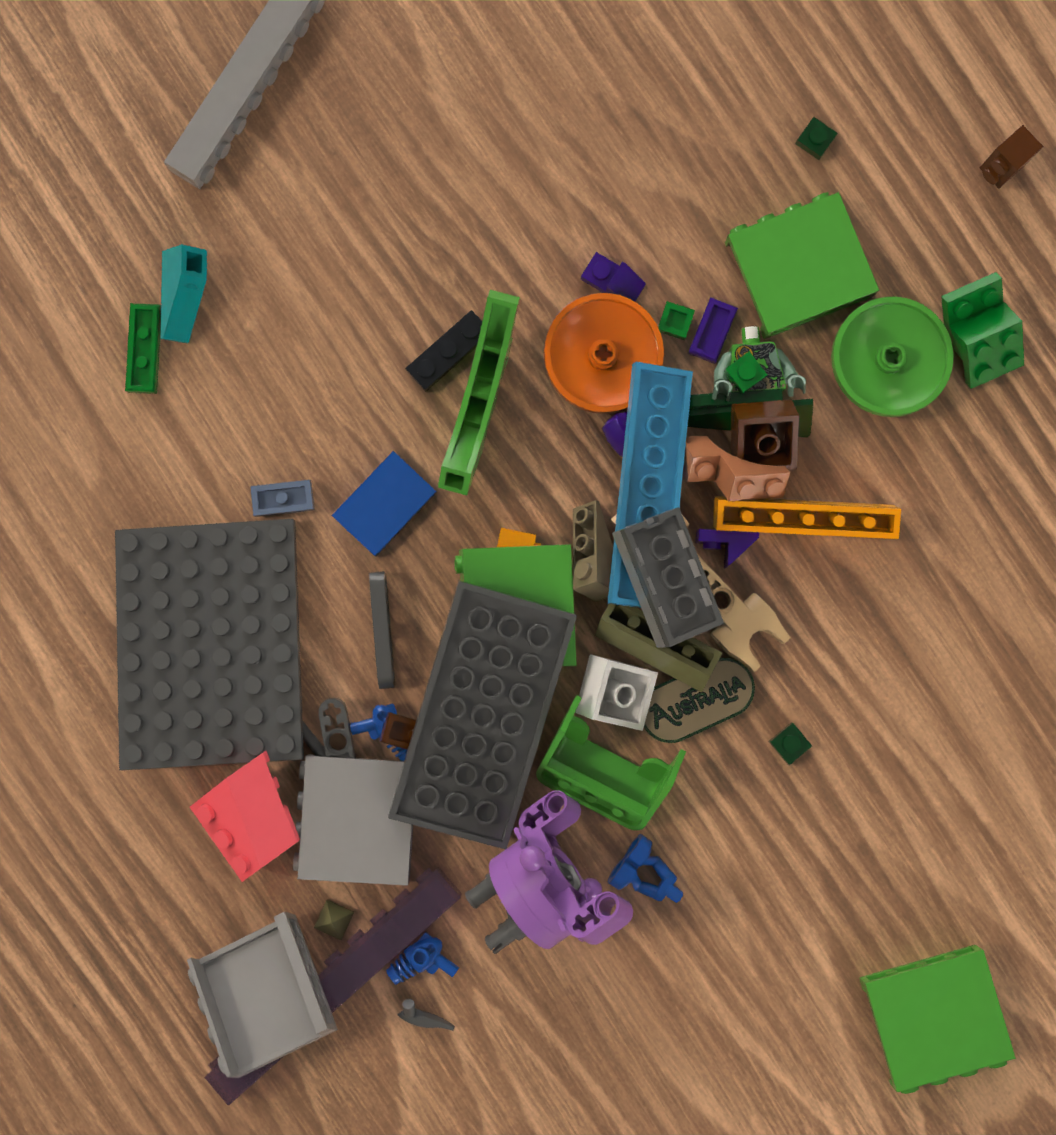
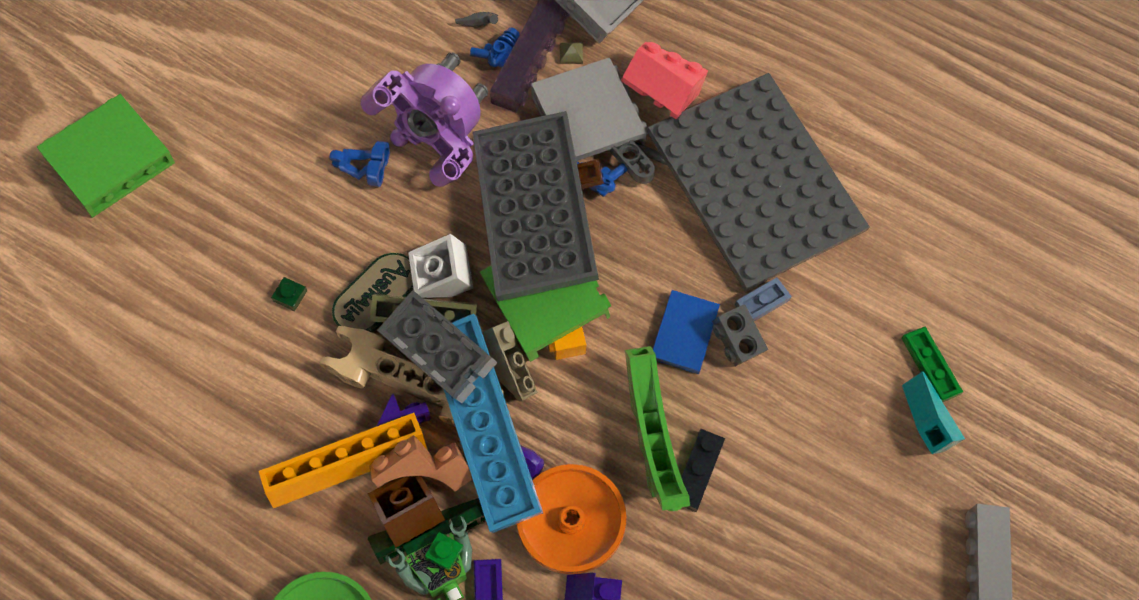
camera: 150 degrees right, 20 degrees down
dark grey beam [369,571,395,689] -> none
bright green windscreen [536,695,686,830] -> none
green plate [658,301,695,341] -> none
none -> dark grey brick [712,304,768,367]

